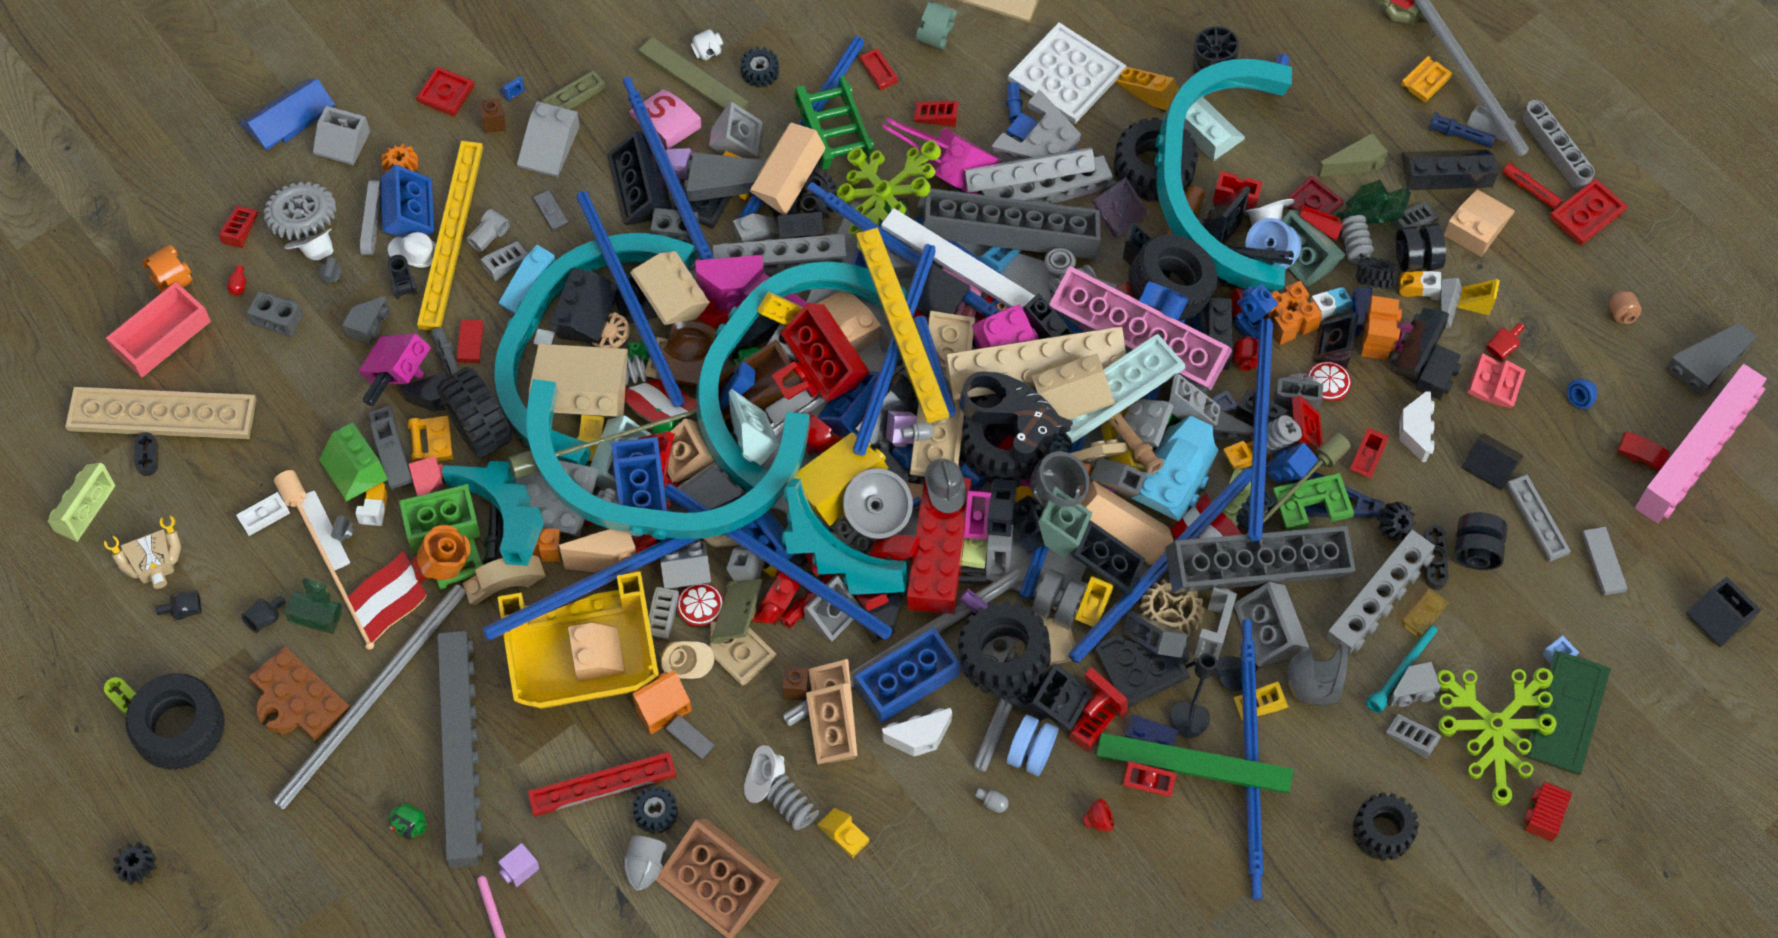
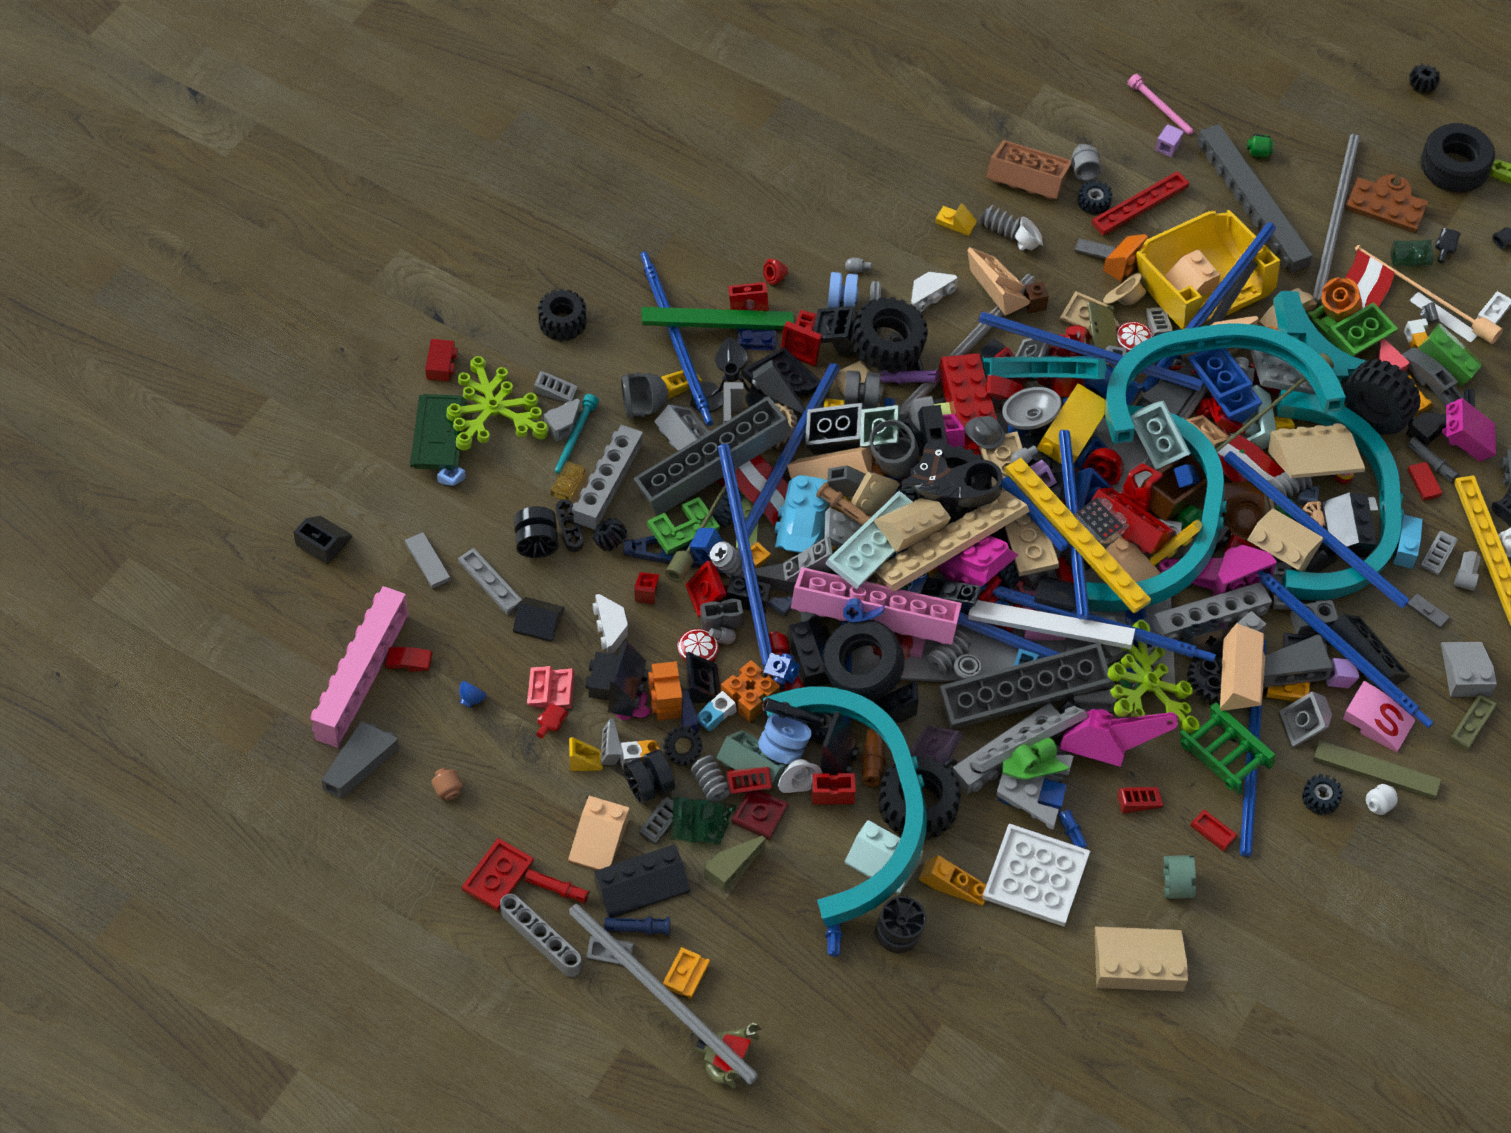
camera: 160 degrees right, 5 degrees down
blue brick [854,627,961,724] -> none
none -> bright green panel [1002,737,1069,780]
none -> slope [1074,498,1129,544]

